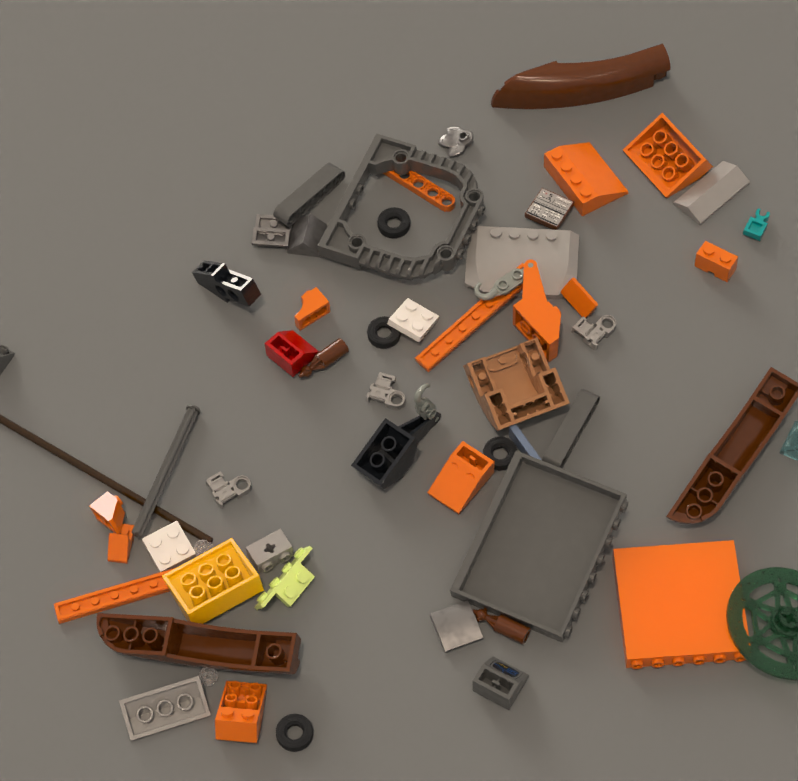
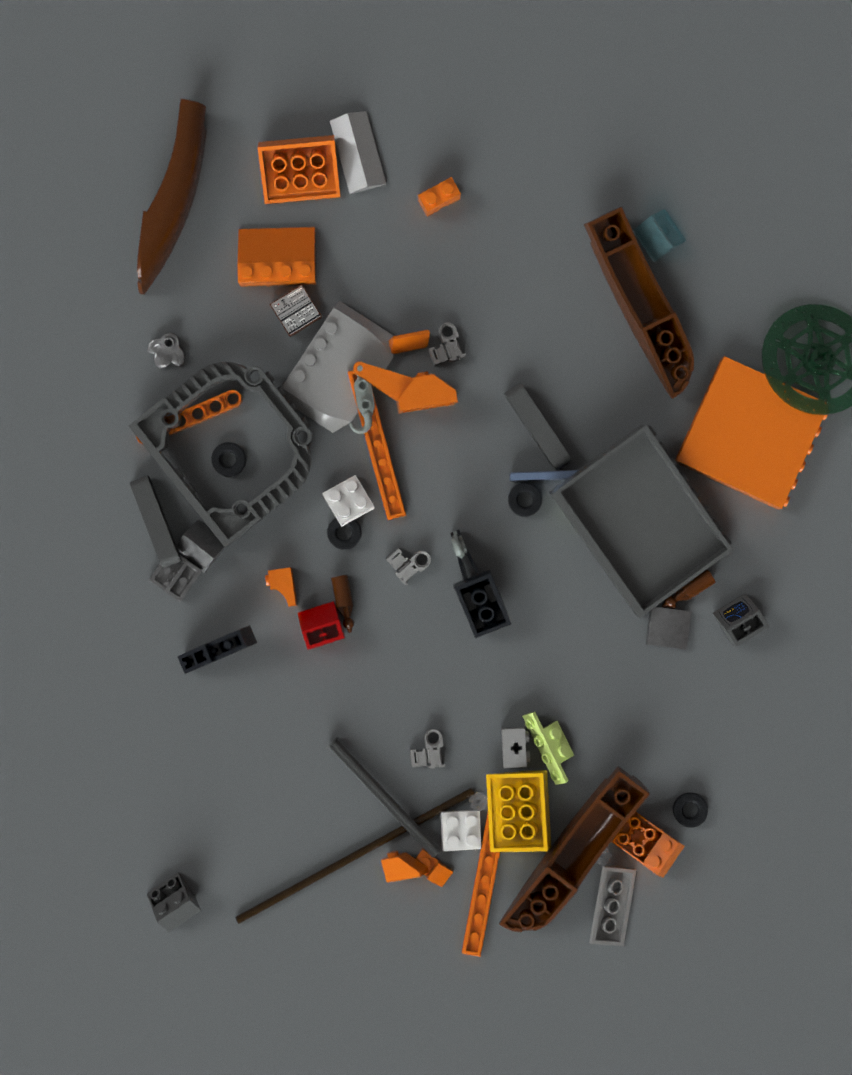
camera: 65 degrees left, 30 degrees up
orange slope [427,441,494,514] -> none
medium nougat slope [463,337,570,431] -> none
teal plate [743,208,770,241] -> none

